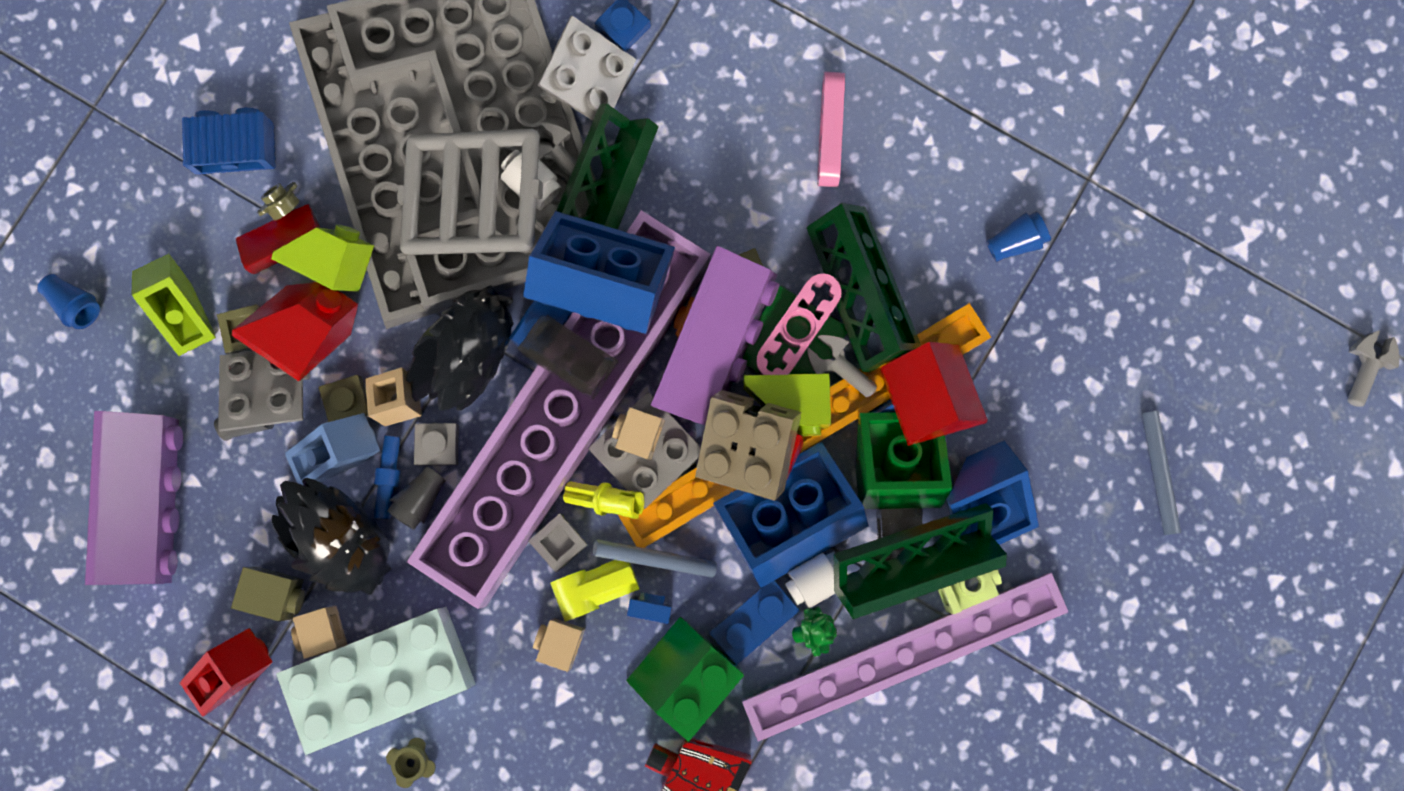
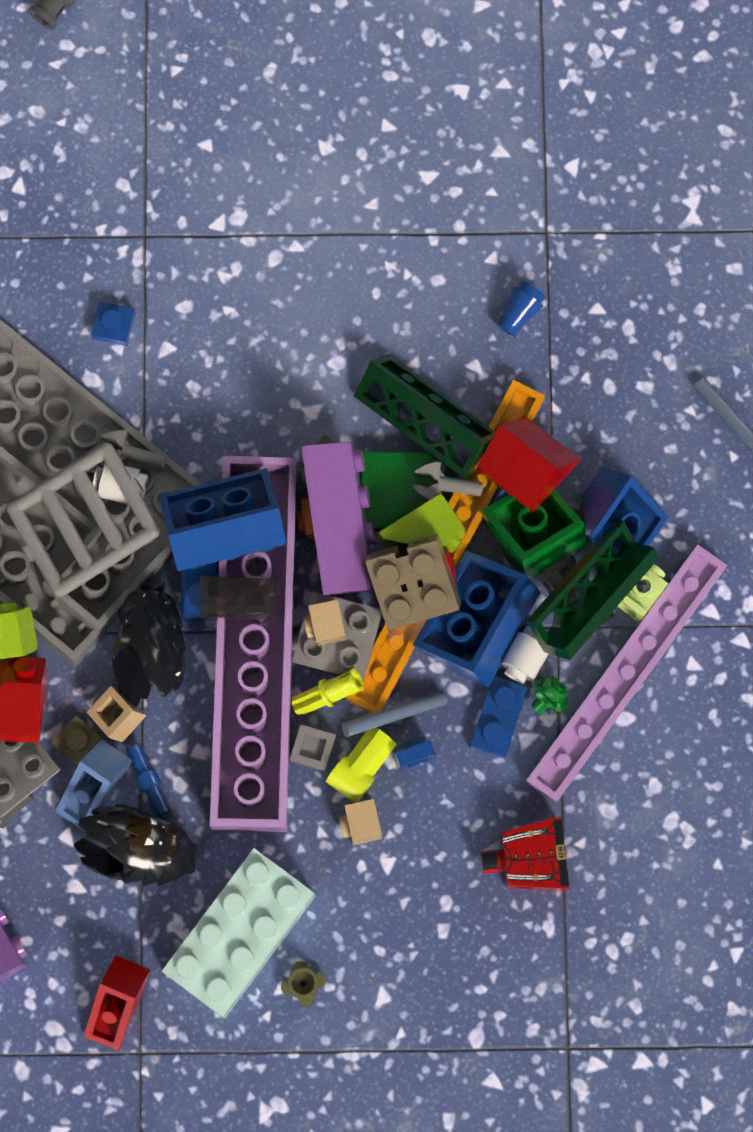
camera: 35 degrees left, 5 degrees down
olive brick [231,567,305,621] -> none
tan plate [291,606,347,659] -> none
dark grey cone [387,466,446,530] -> none
light grey plate [414,423,459,466] -> none
light grey hinge [538,15,636,127] -> none
dark green fence [556,103,659,230] -> none
green slope [626,616,744,742] -> none
bright pink beam [756,274,841,375] -> none
bright pink beam [817,72,845,187] -> none

